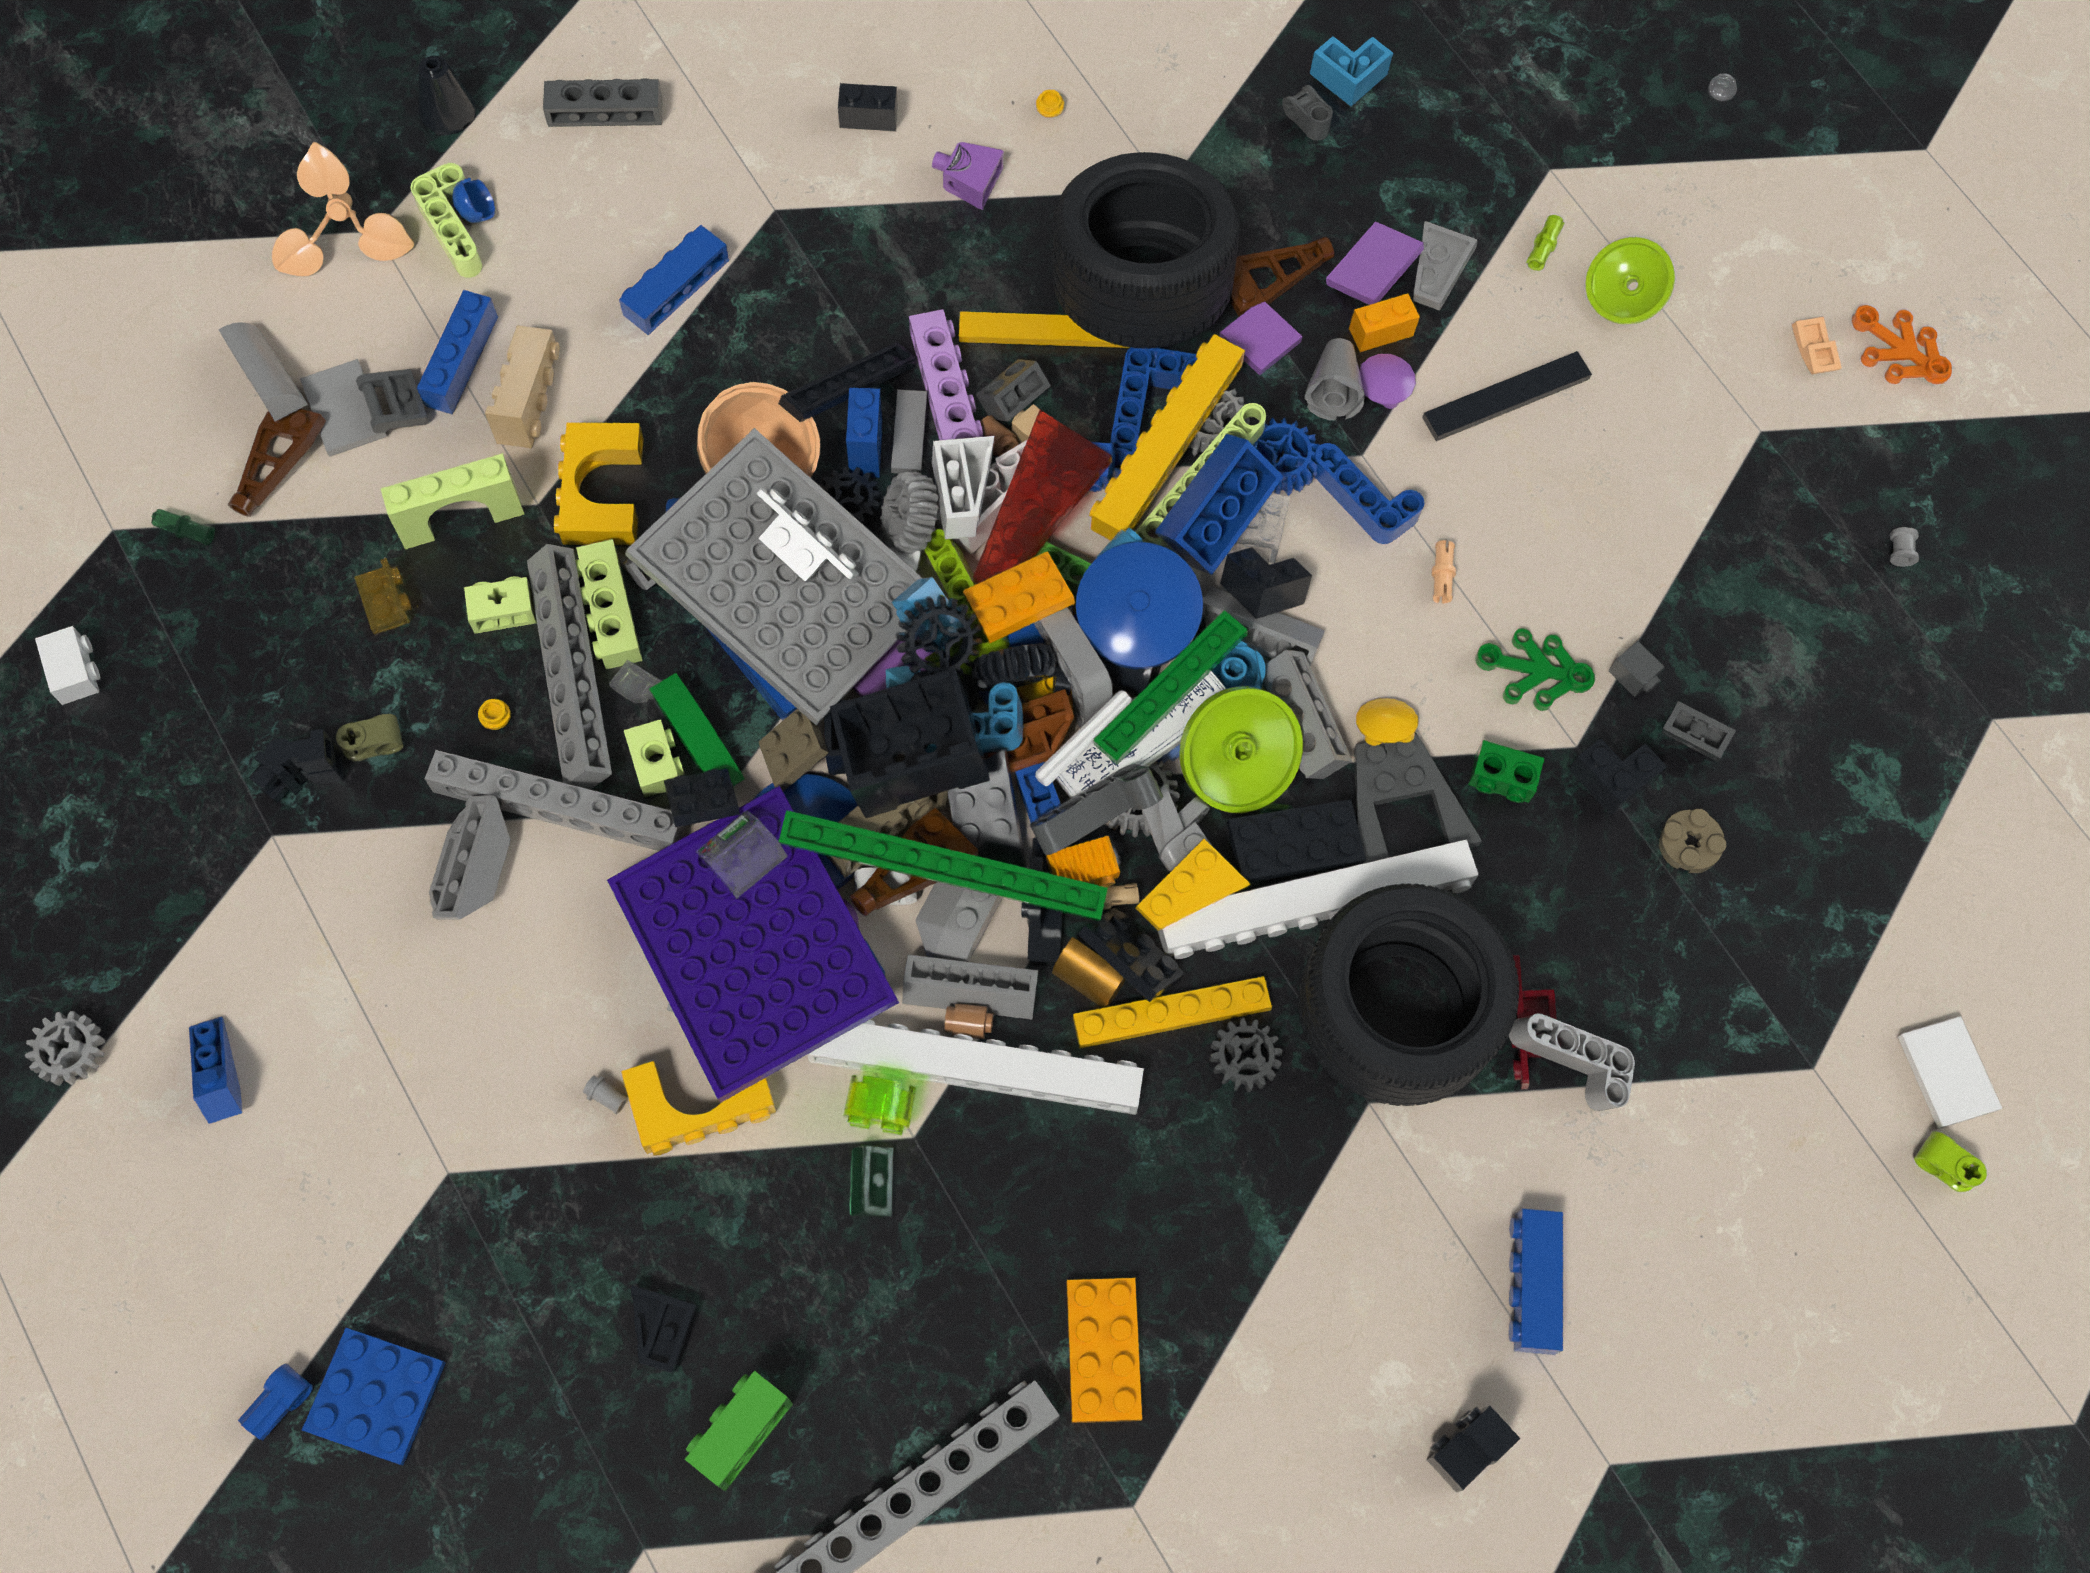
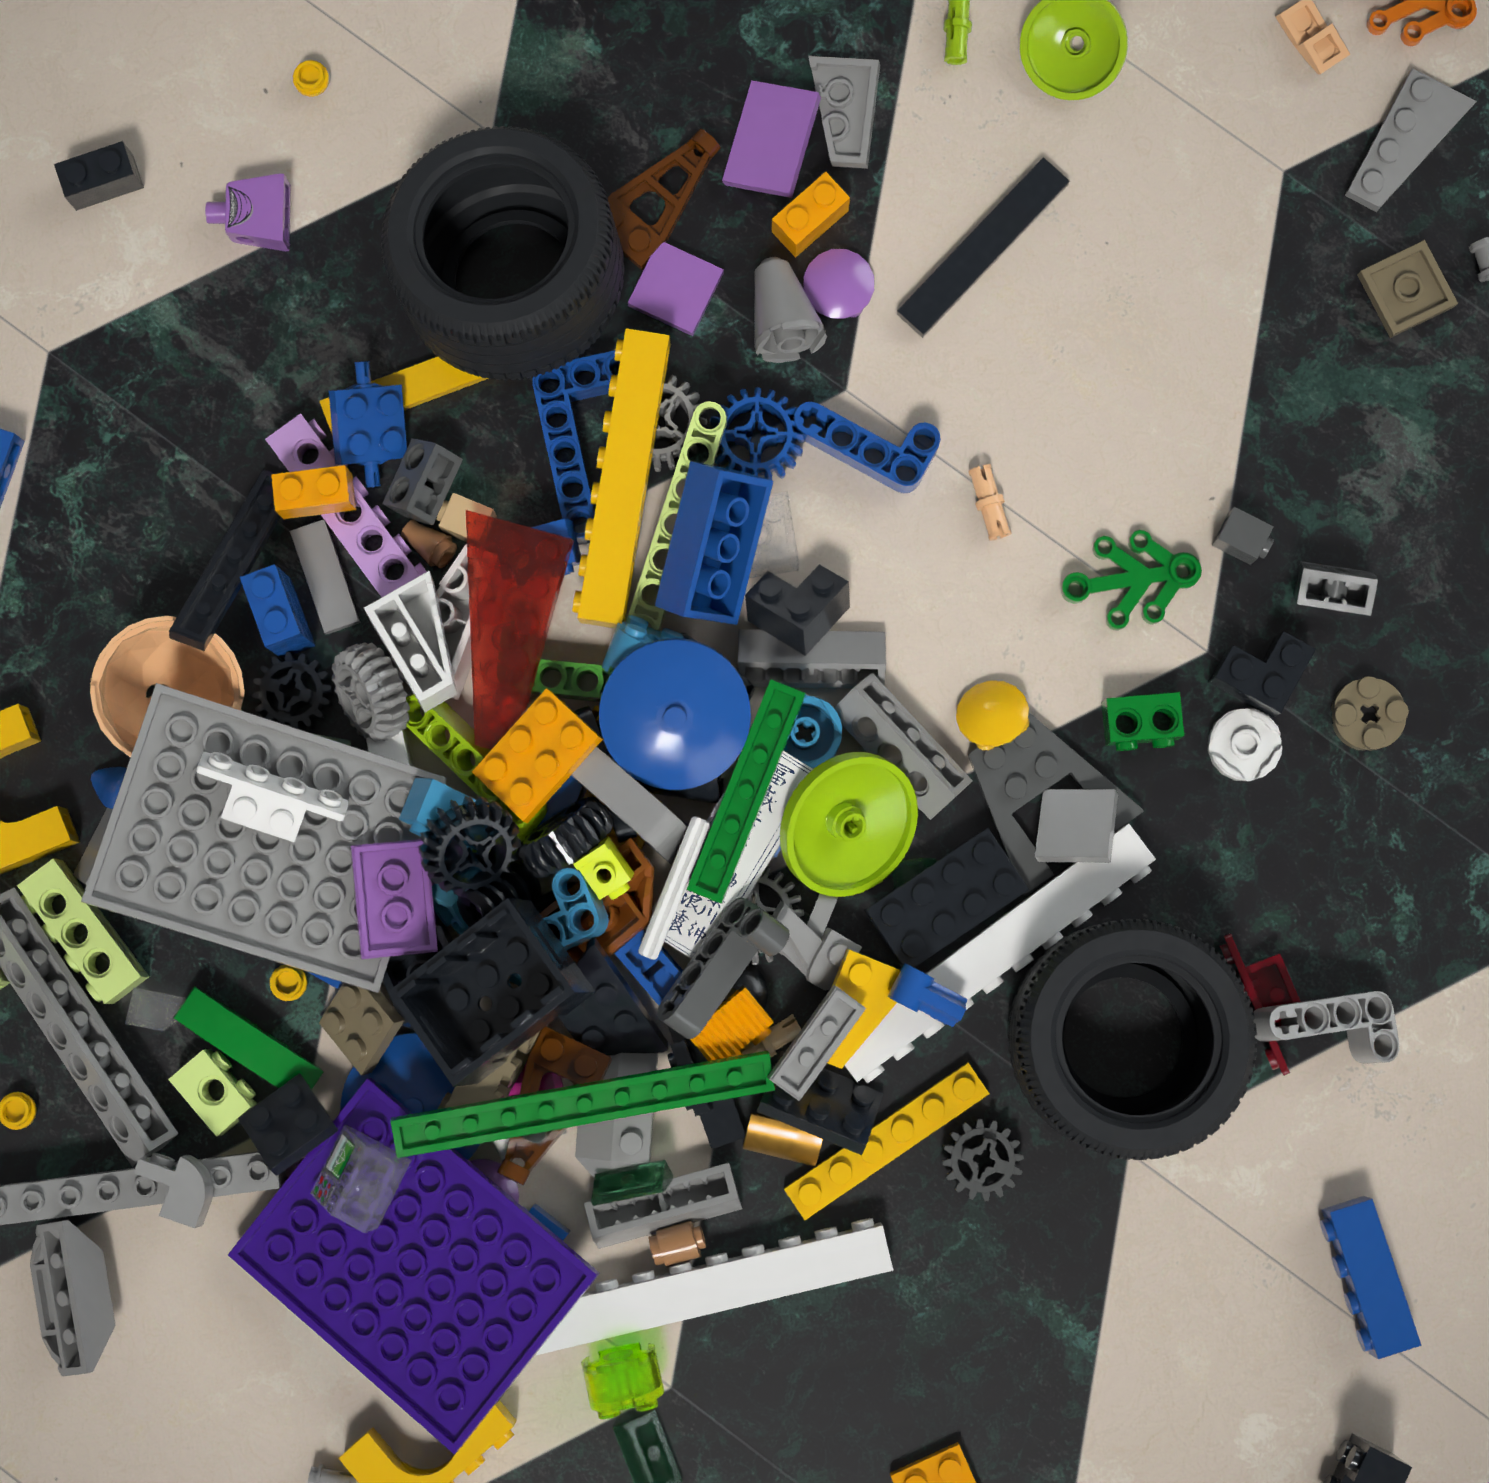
camera: 15 degrees left, 15 degrees up
none -> light grey brick [133,1153,213,1228]
none -> yellow plate [270,965,308,1001]
none -> light orange brick [271,465,356,519]
none -> blue plate [329,361,407,487]
none -> medium lavender tile [350,839,438,960]
none -> neon yellow brick [573,836,634,900]
none -> clear green slope [591,1159,673,1206]
none -> light grey tile [767,985,866,1101]
none -> blue piece [887,963,967,1027]
none -> light grey tile [1035,789,1118,863]
none -> white tile [1208,708,1282,782]
none -> light grey wing [1345,69,1477,212]
none -> dark tan plate [1357,240,1458,338]

